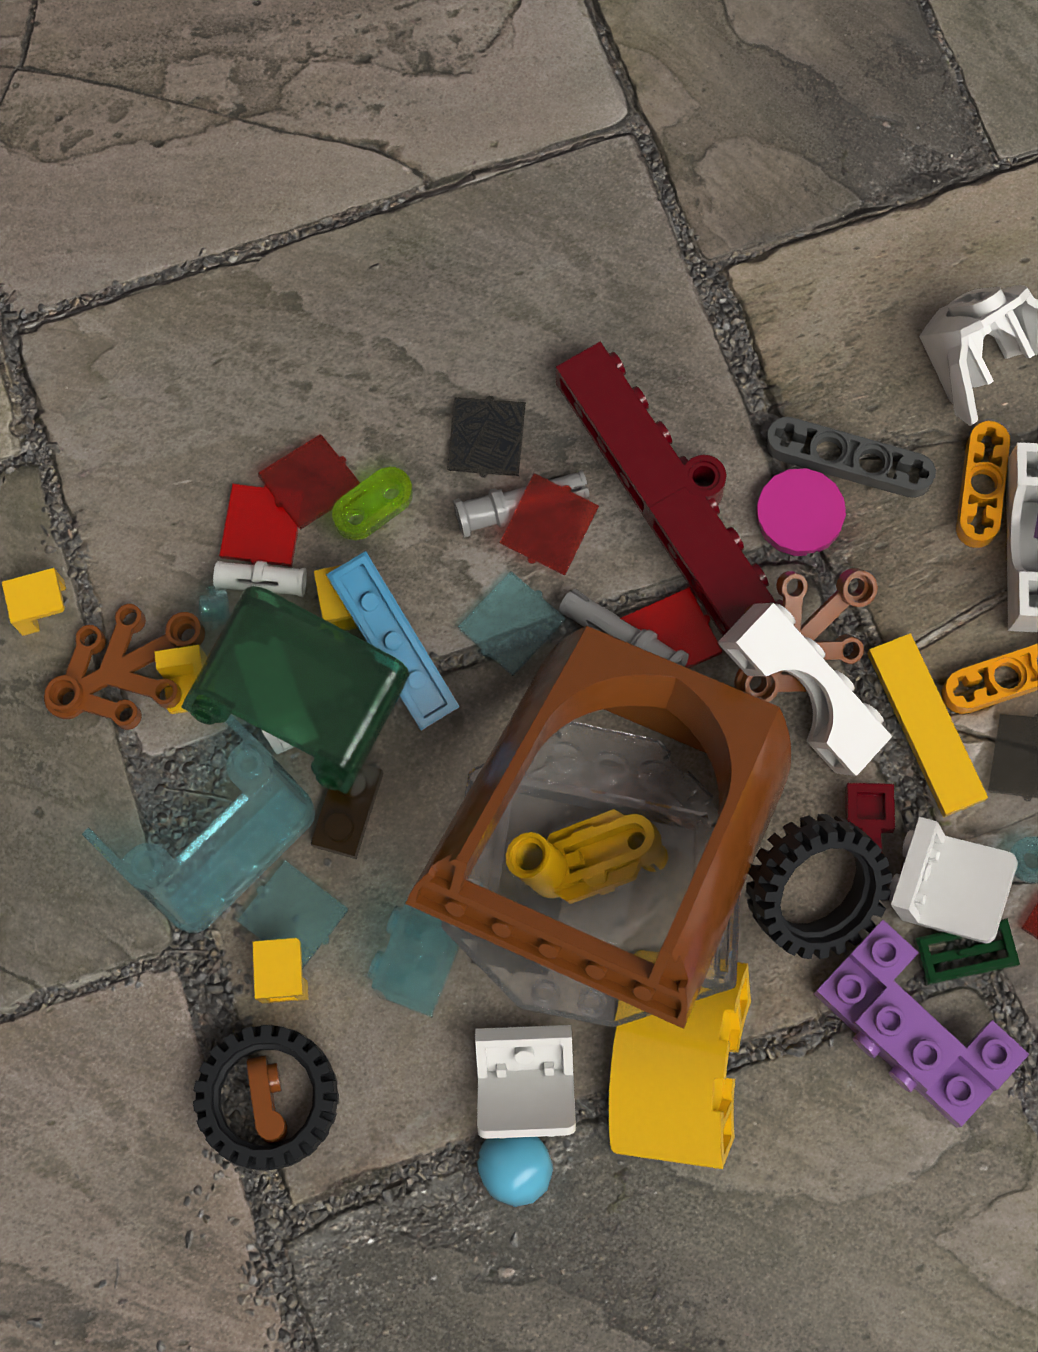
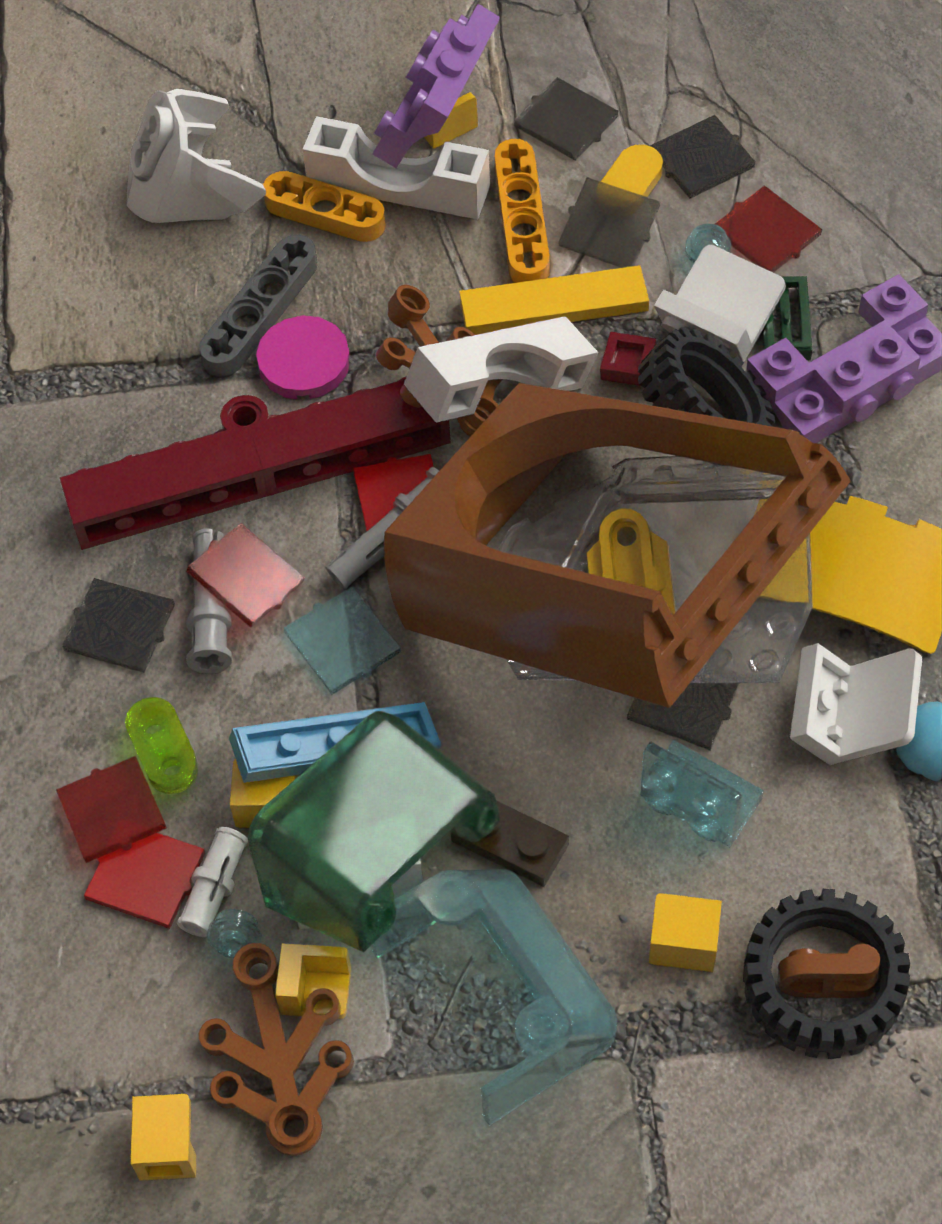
camera: 80 degrees left, 15 degrees down
clear light blue piece [237,861,349,970] -> none

